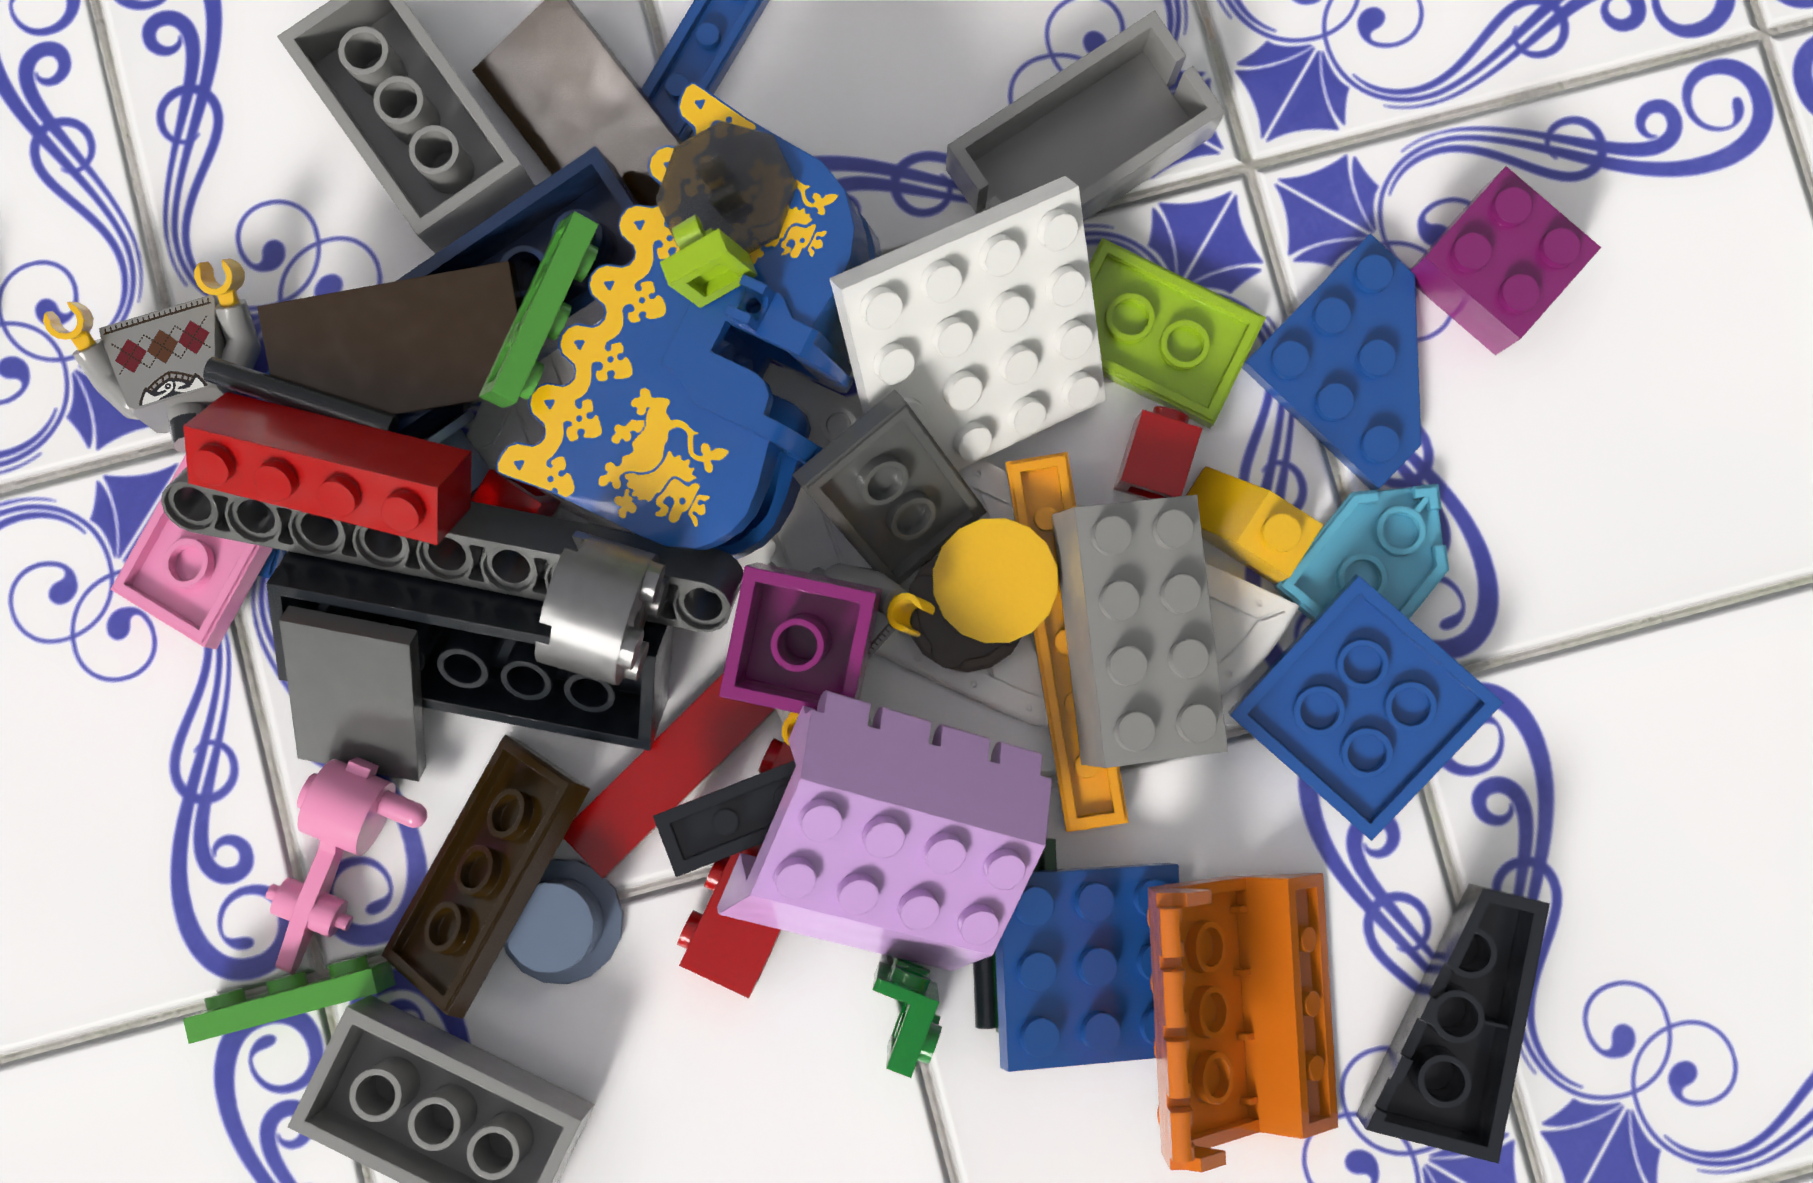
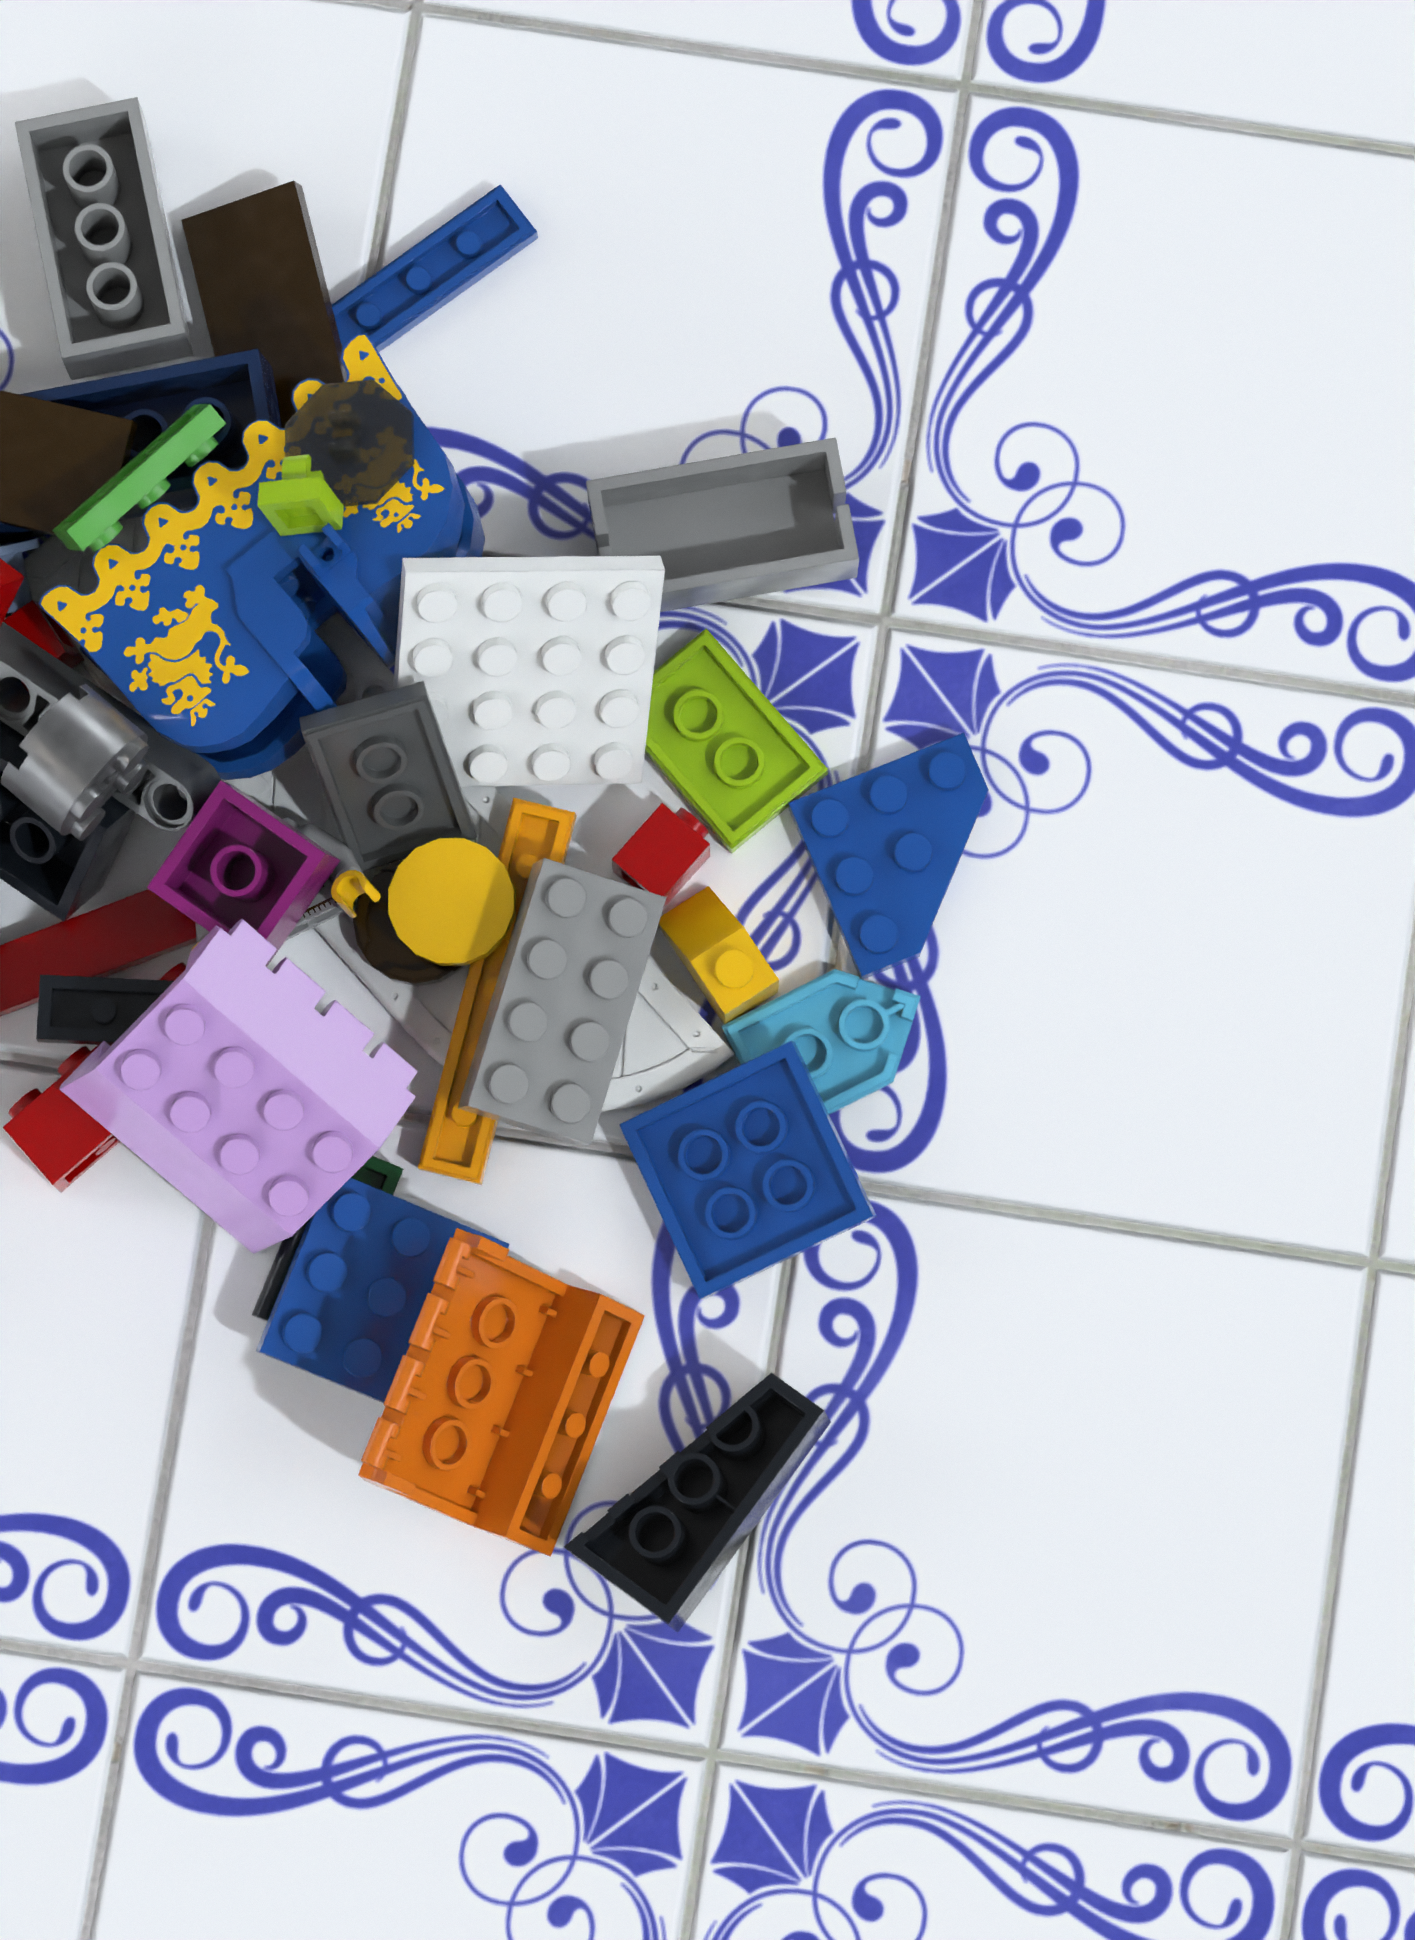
camera: 25 degrees right, 5 degrees down
green bracket [872,957,942,1078] -> none
magenta brick [1410,166,1601,355] -> none

